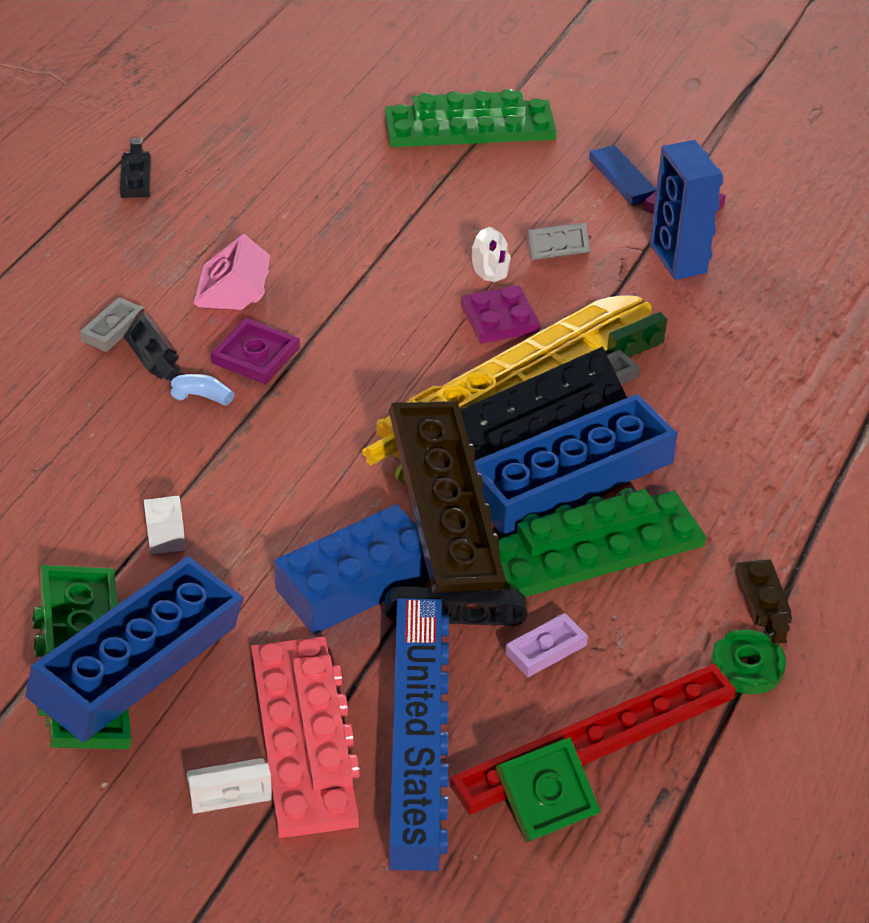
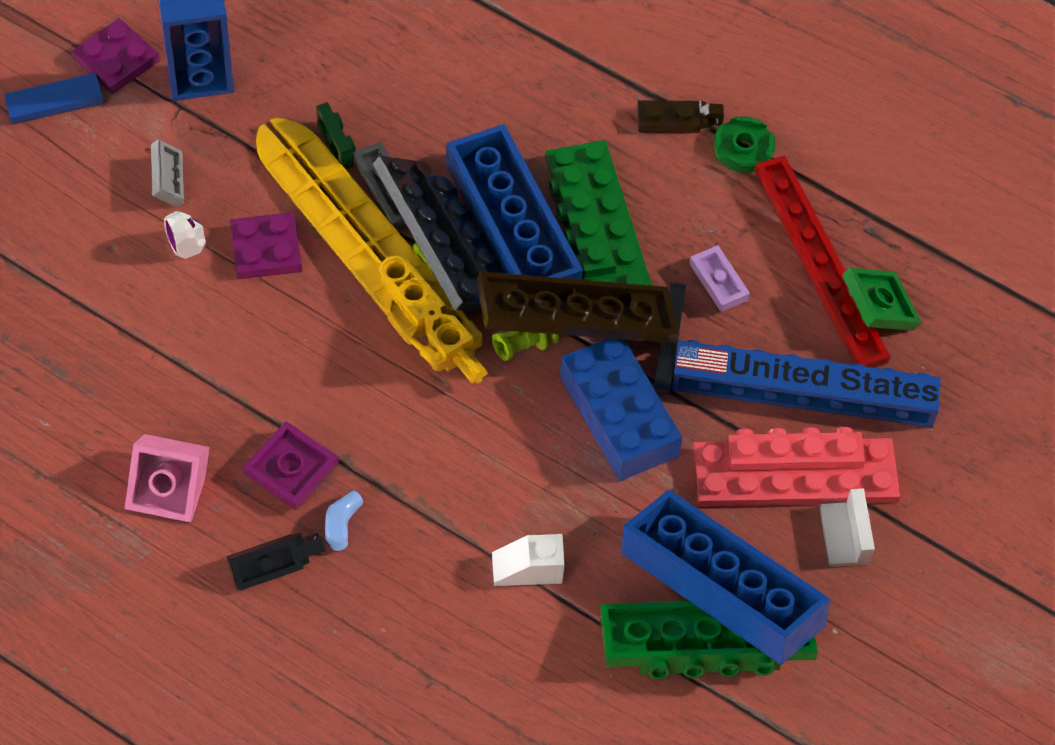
camera: 85 degrees left, 15 degrees up
light grey plate [80,297,144,352] -> none

